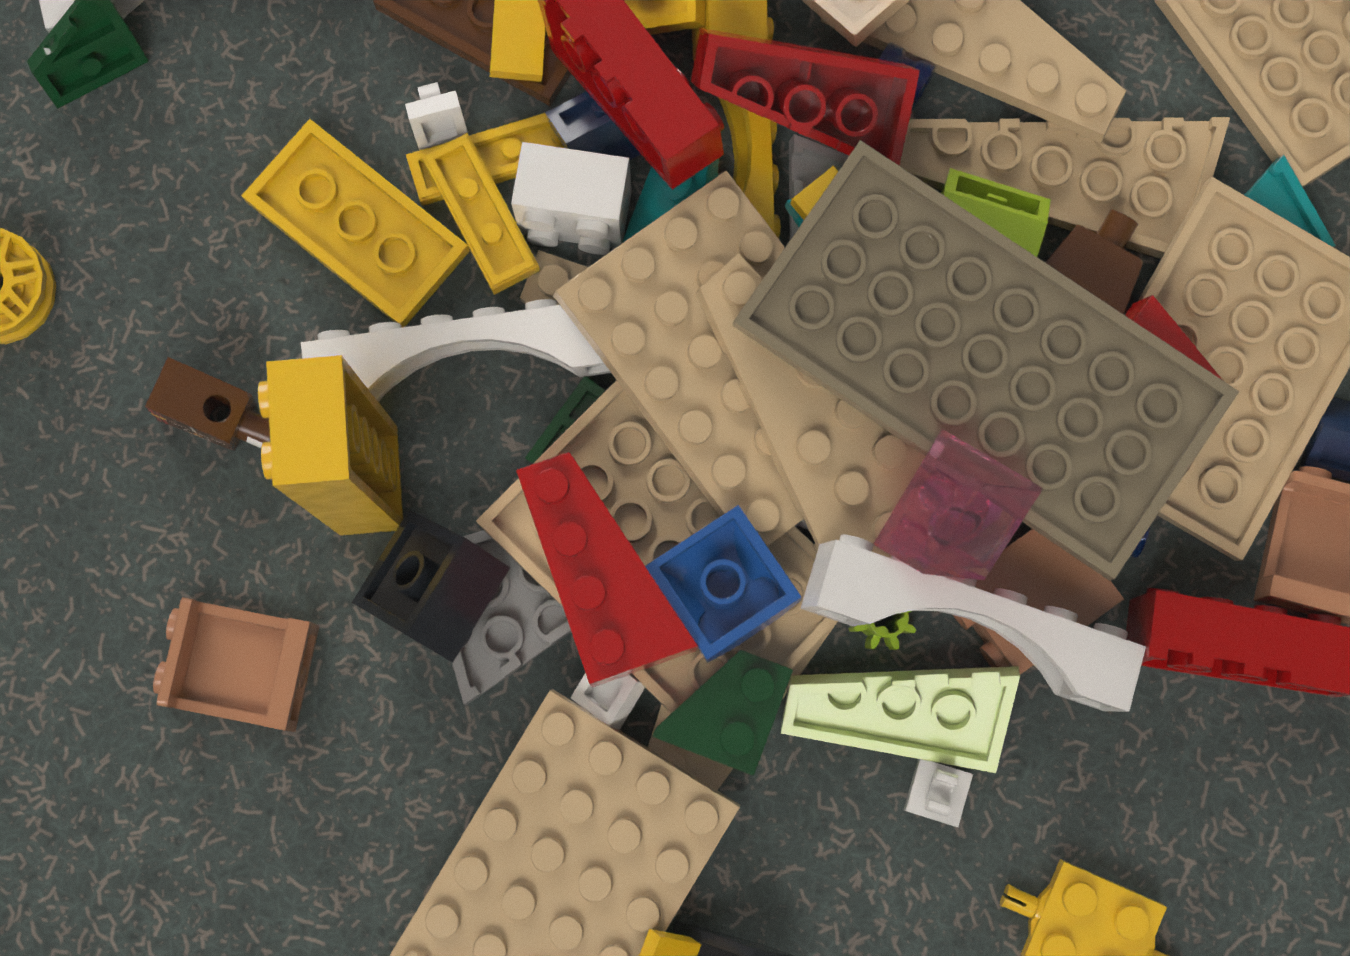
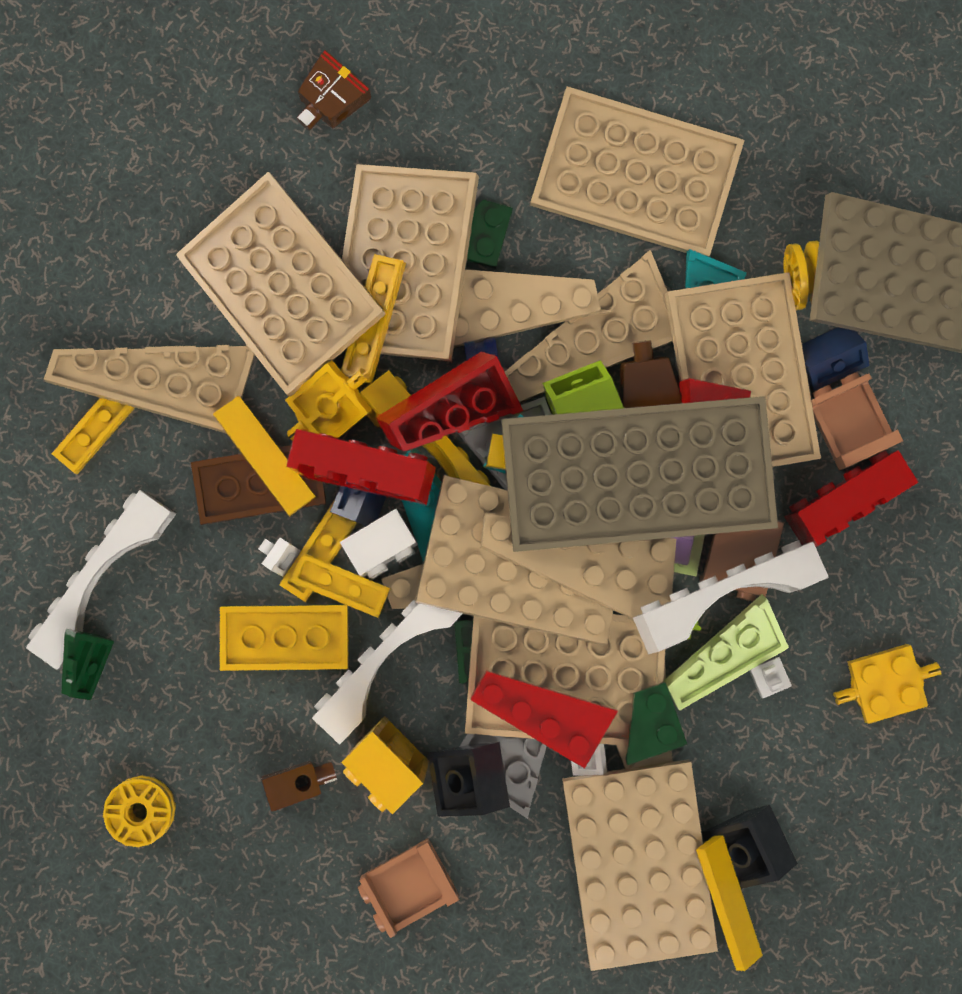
camera: 45 degrees left, 5 degrees up
blue slope [645,505,802,663] -> none
clear pink slope [873,429,1043,580] -> none

